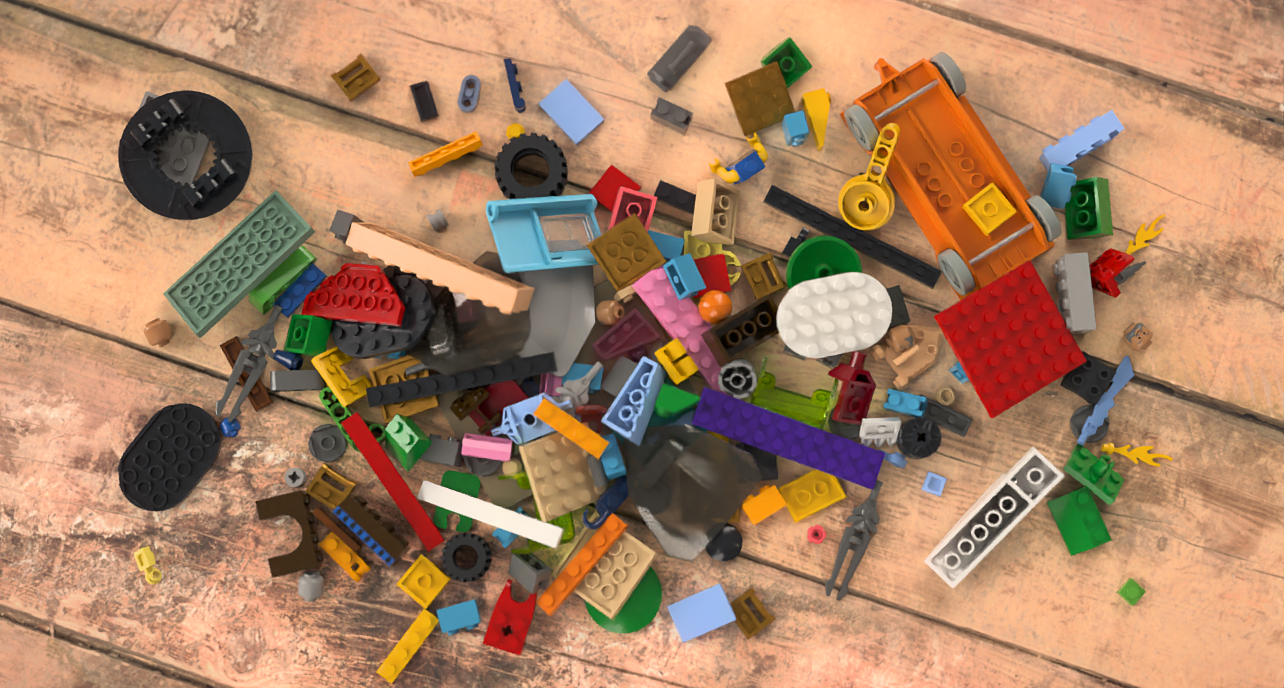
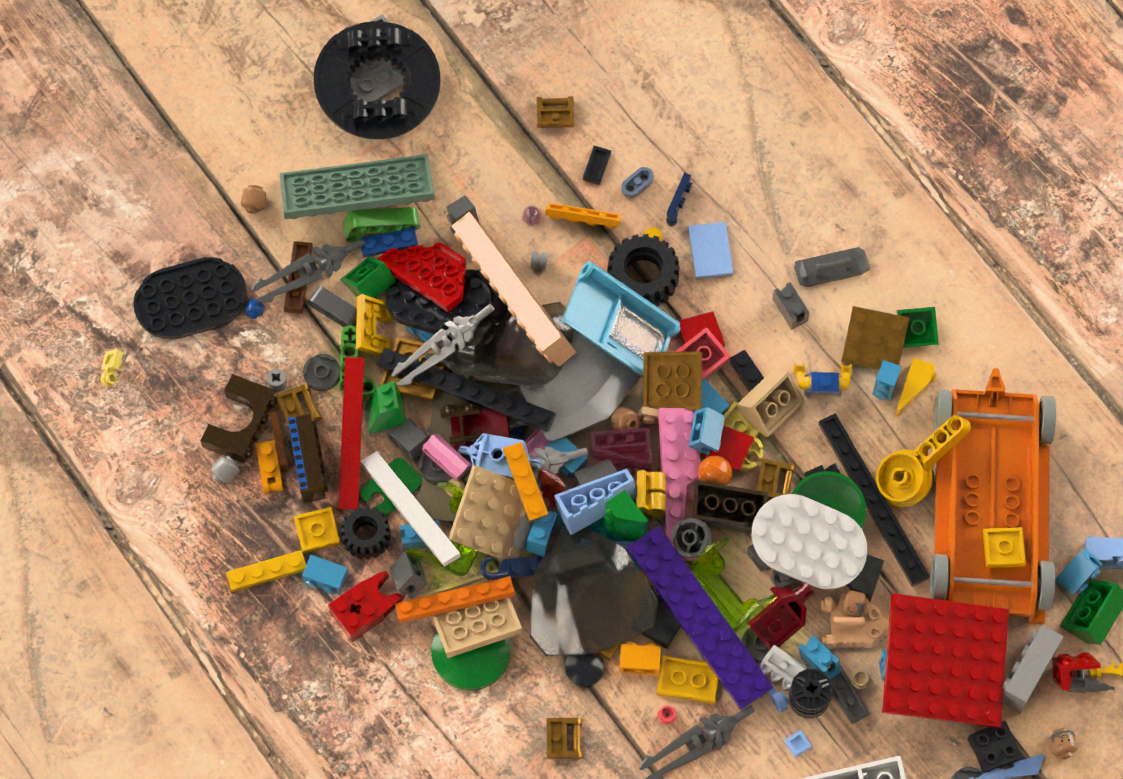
camera: 35 degrees right, 15 degrees down
dark blue cone [273,350,304,370] -> none
light blue tile [667,583,737,643] -> none
none -> light grey sword [391,304,494,386]
none -> piece [522,206,541,226]

